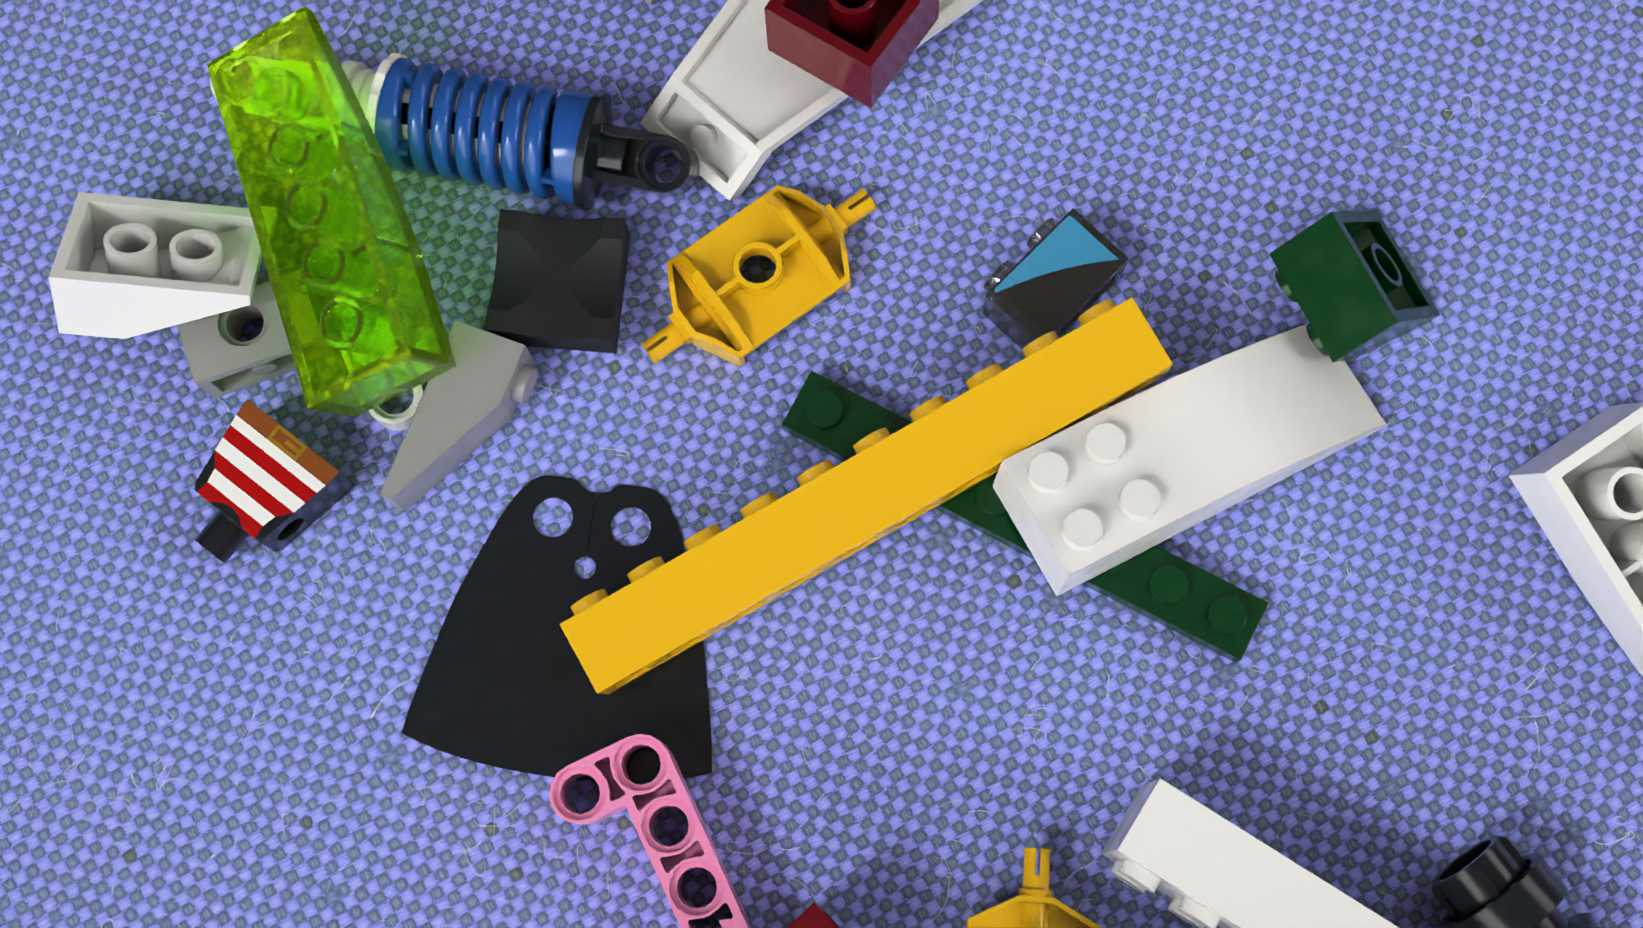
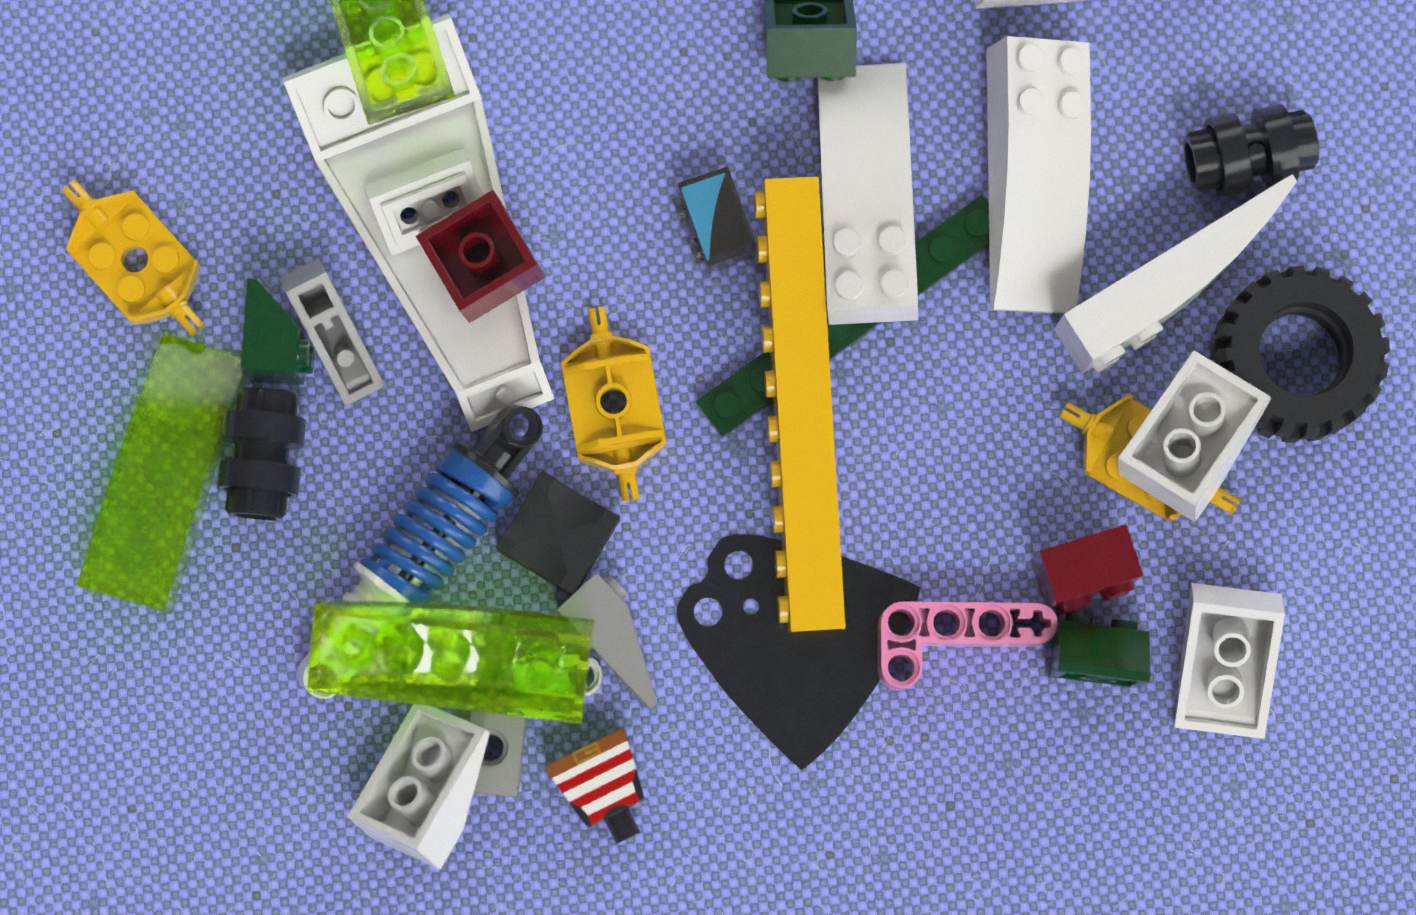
camera: 75 degrees left, 5 degrees up
none -> white slope [987,36,1091,314]

